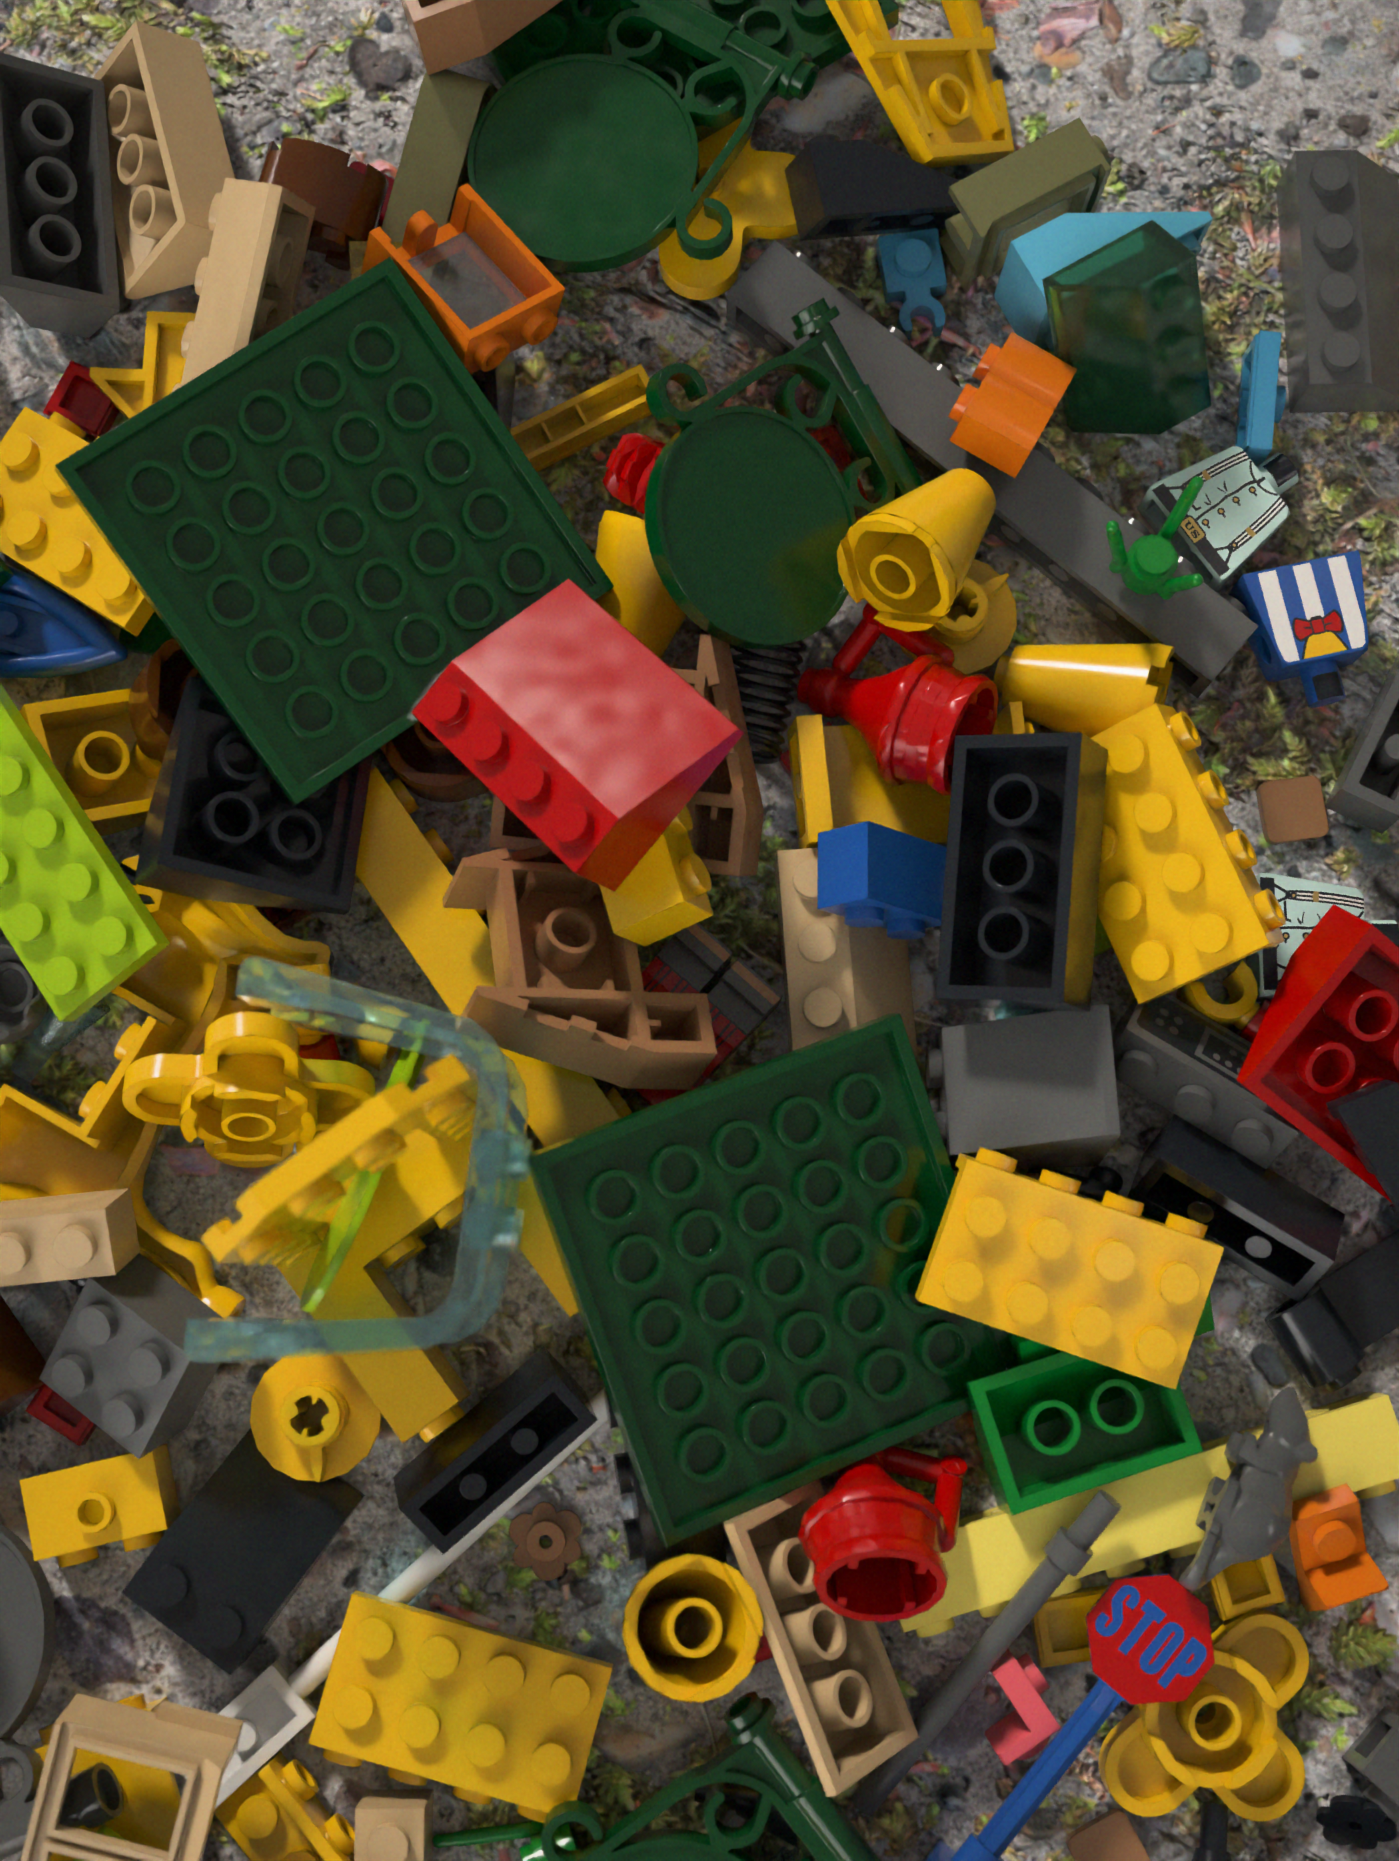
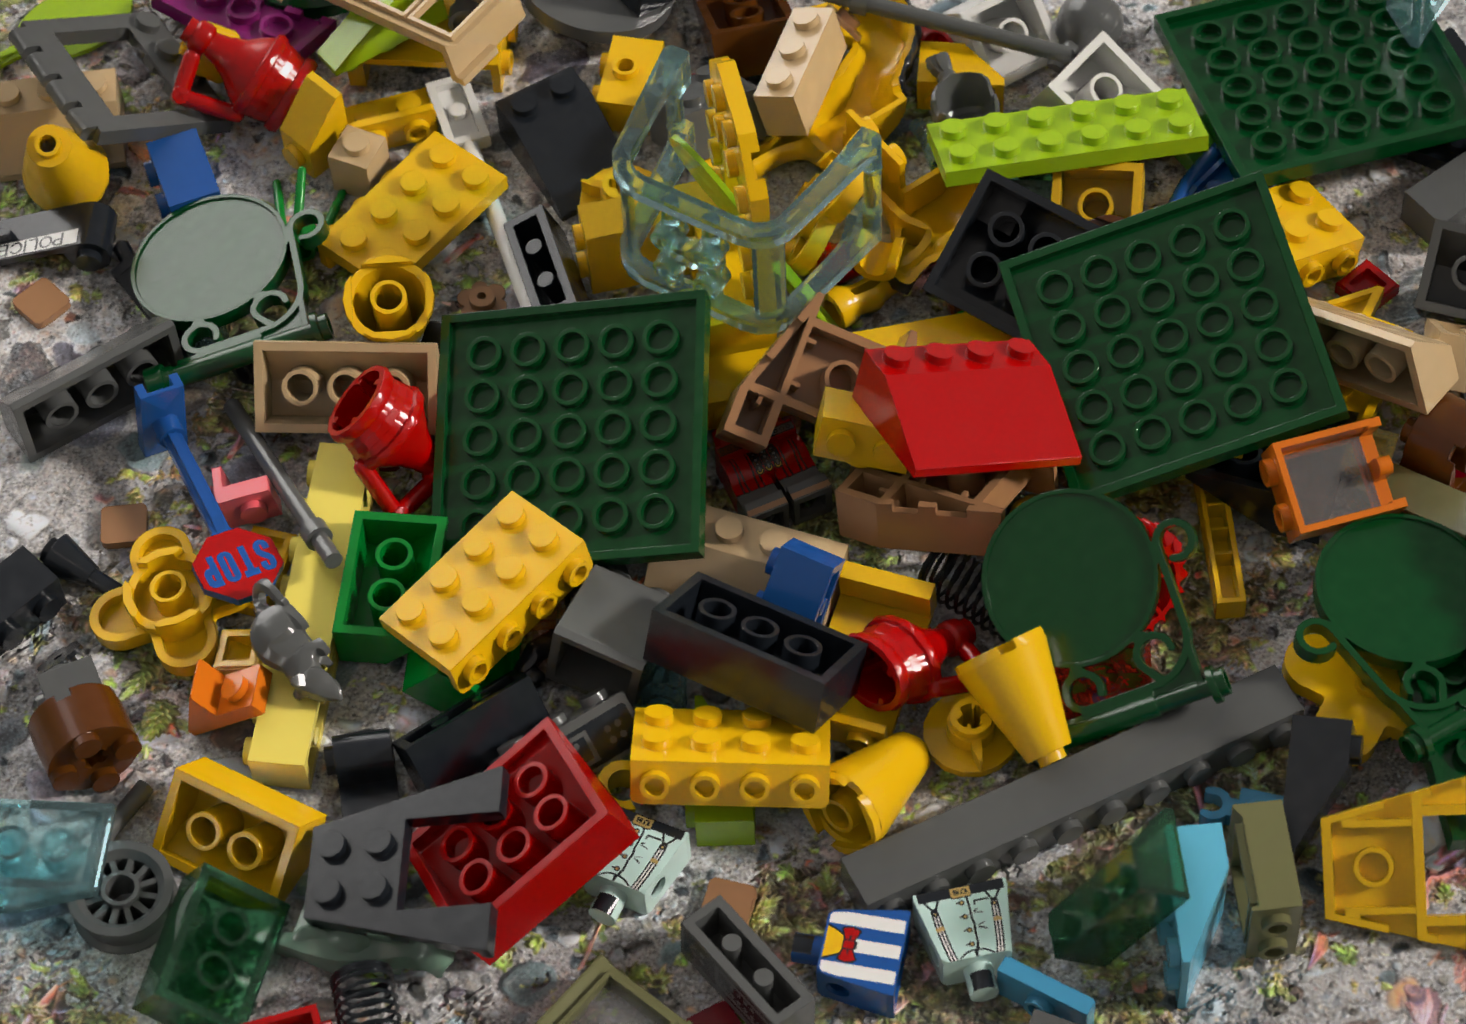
camera: 120 degrees right, 25 degrees down
orange brick [948,332,1077,478] -> none
green plant [1106,476,1204,600] -> none

